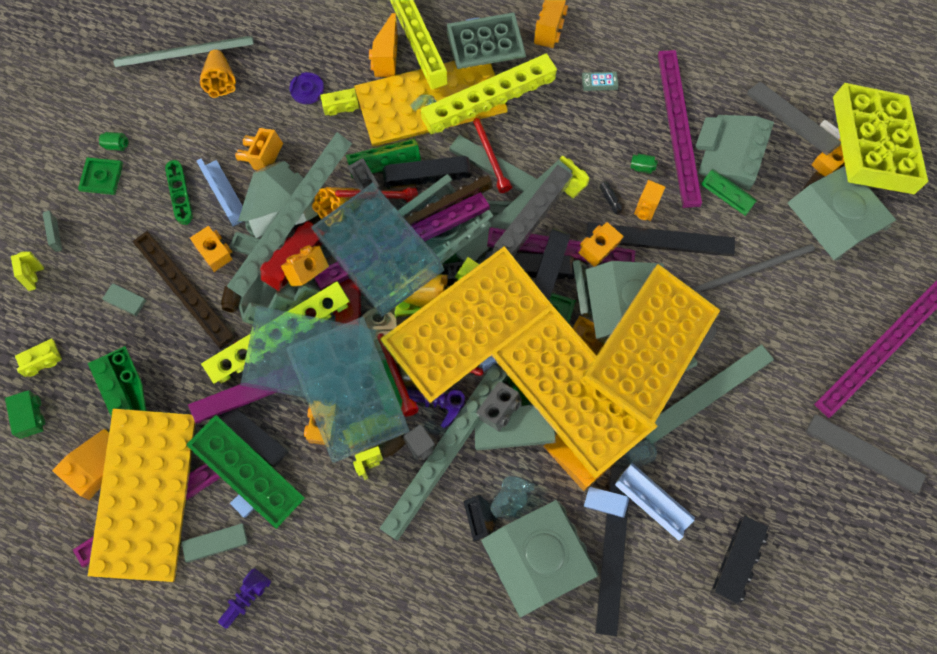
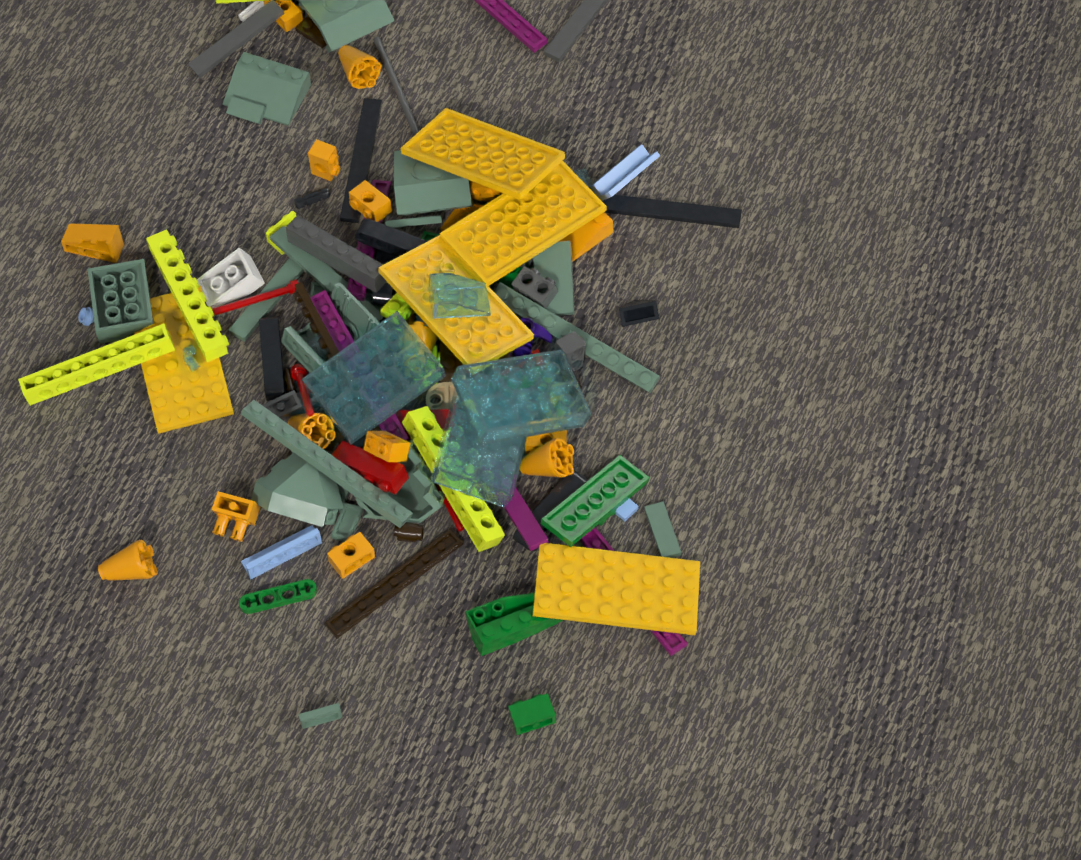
camera: 85 degrees left, 10 degrees down
neon yellow bracket [11,251,44,291] -> none
neon yellow bracket [15,339,62,377] -> none
light orange slope [52,429,109,500] -> none
green tile [78,157,123,195] -> none
green brick [99,132,129,151] -> none
sand green tile [102,283,146,316] -> none
sand green tile [113,35,254,67] -> none
dark purple piece [218,568,271,629] -> none
dark purple tile [289,72,325,104] -> none
neon yellow bracket [320,88,359,116] -> none
green fence [346,139,421,178] -> none
neon yellow bracket [353,446,383,480] -> none
light orange slope [369,13,398,77] -> none
sand green panel [481,500,599,618] -> none
clear light blue hair [490,476,535,517] -> none
tile [582,72,618,91] -> none
light blue tile [584,487,629,518] -> none
green brick [630,153,658,174] -> none
sand green tile [645,344,774,445] -> none
magenta plate [658,50,702,208] -> none
green tile [701,169,757,216] -> none
black brick [710,516,769,605] -> none
none -> white slope [197,248,265,309]
none -> light orange cone [338,45,382,89]
none -> clear light blue slope [428,273,491,319]
none -> light orange cone [519,438,574,478]

